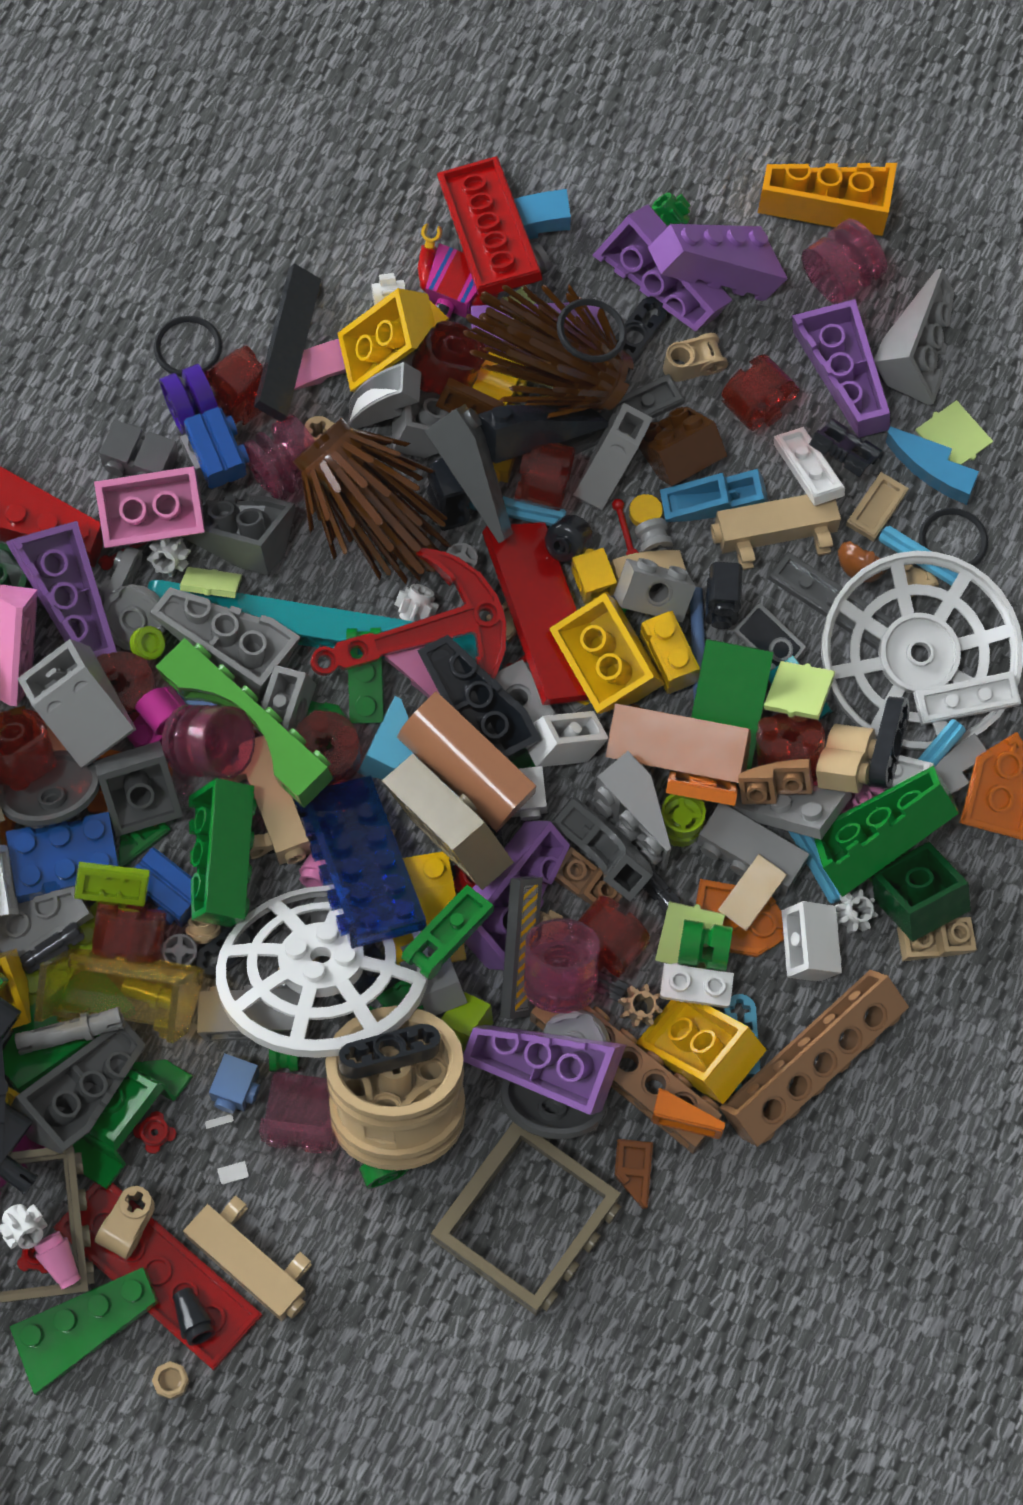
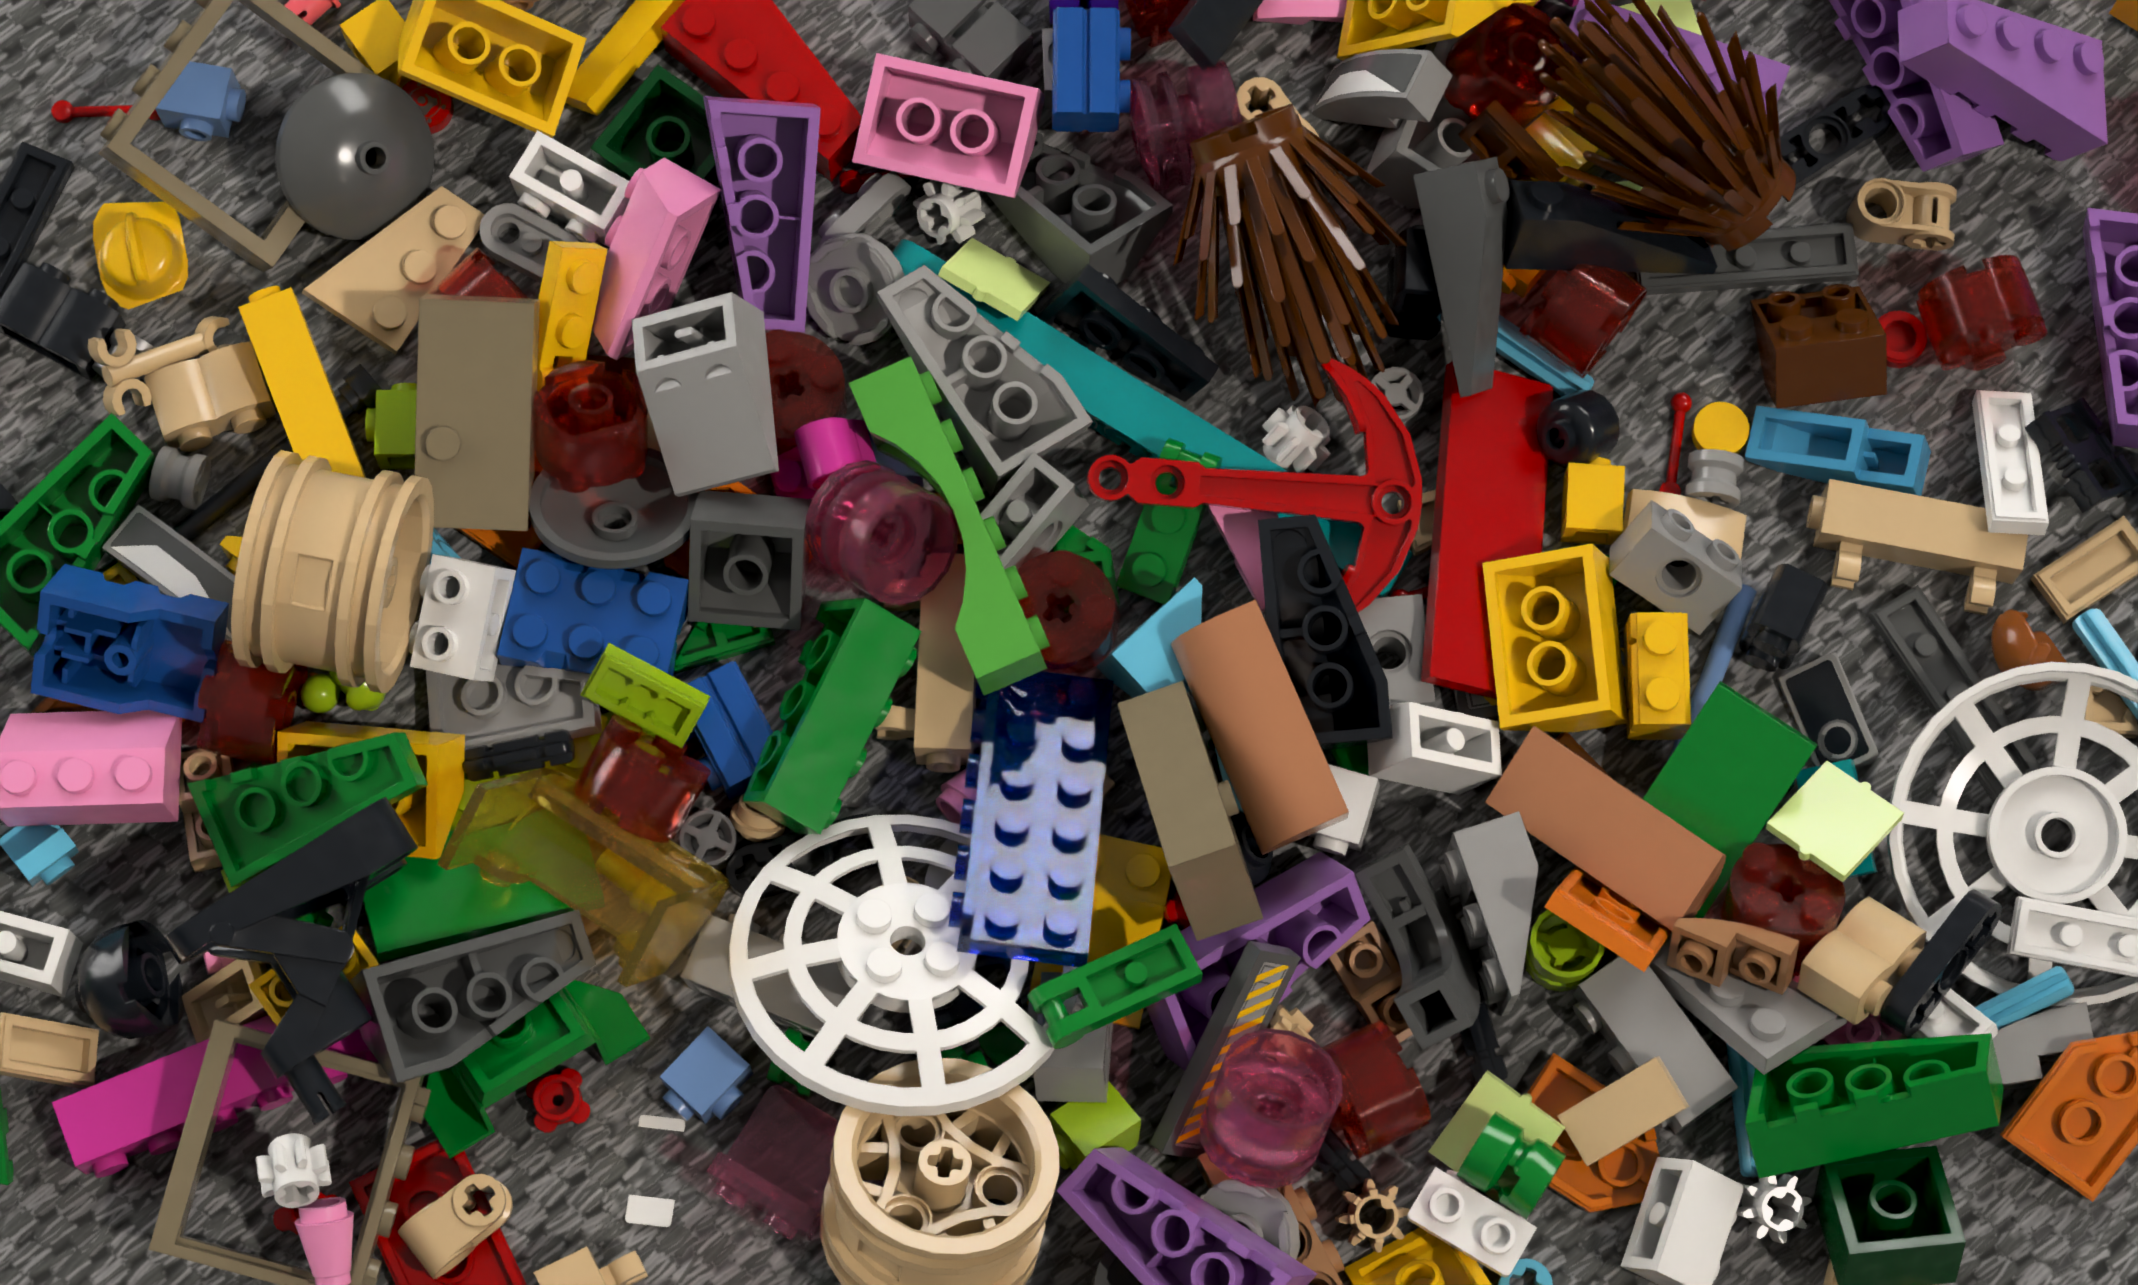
camera: 25 degrees right, 5 degrees up
light grey pin [15,1006,125,1056] -> none
lime tile [129,626,165,661] -> none
black beam [338,1024,440,1079] -> none
black tyre [557,298,627,363] -> none
light grey slope [572,403,653,511] -> none
none -> black wing [1035,264,1219,402]
none -> red tile [1878,311,1927,368]

